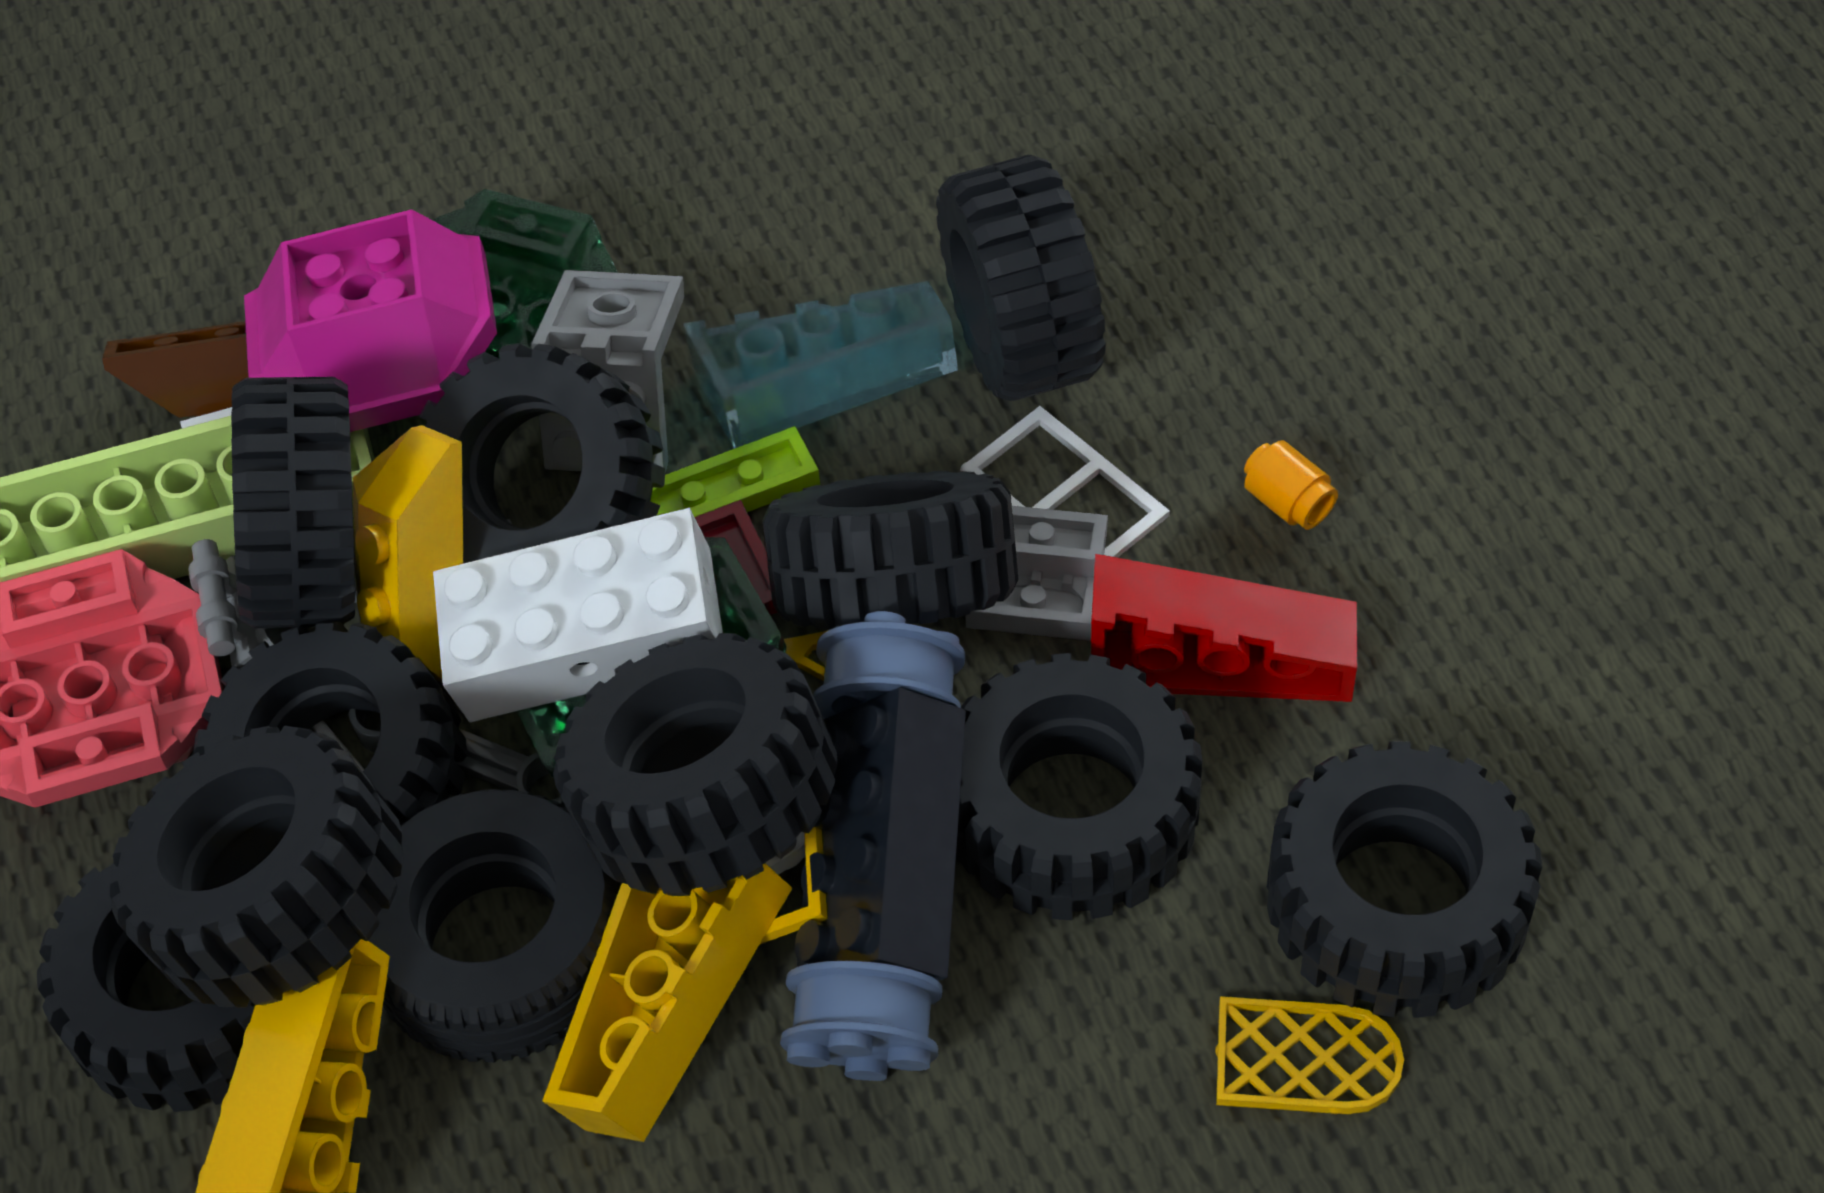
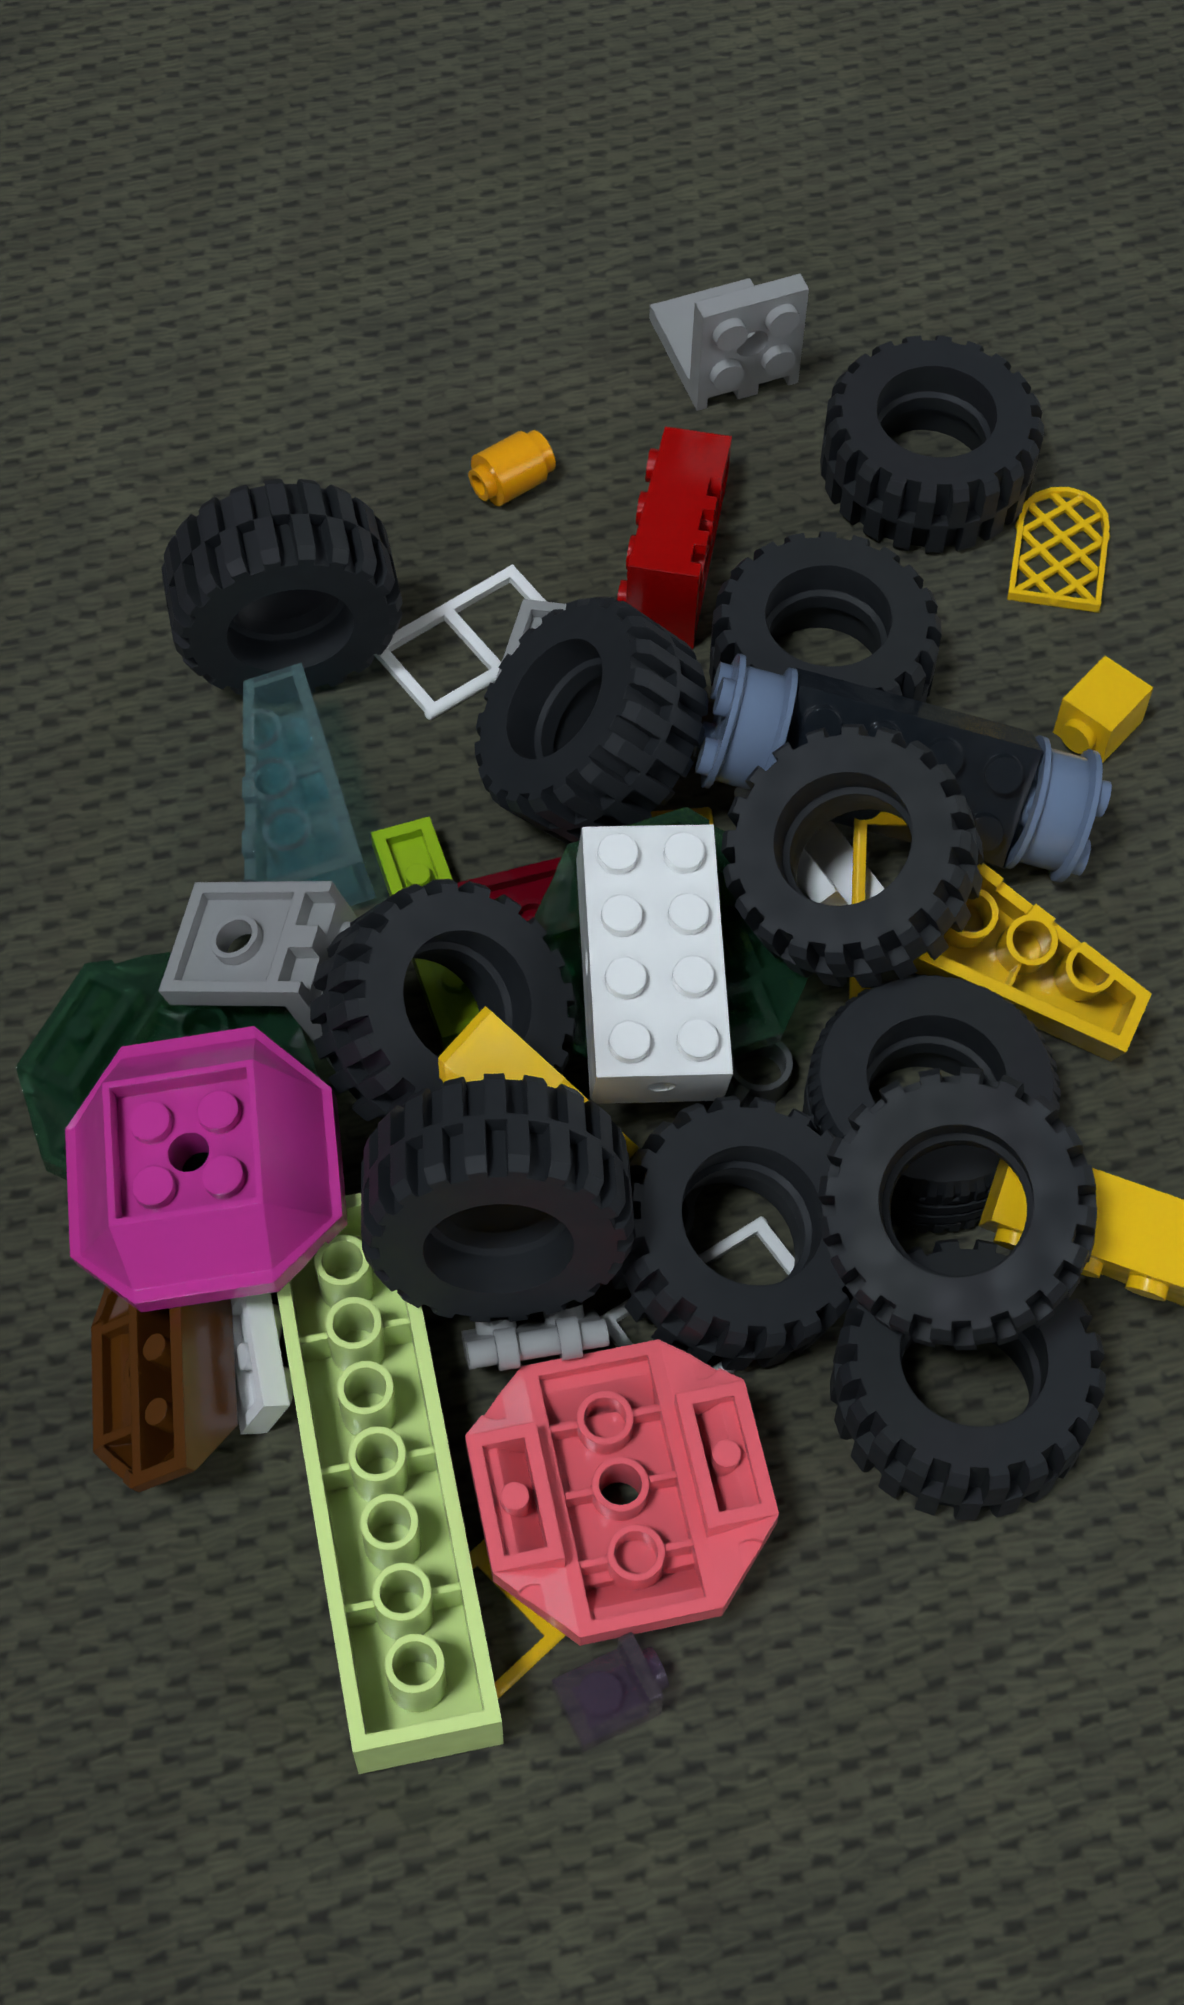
camera: 90 degrees left, 5 degrees up
none -> light grey bracket [649,274,809,411]
none -> yellow brick [1053,656,1154,763]

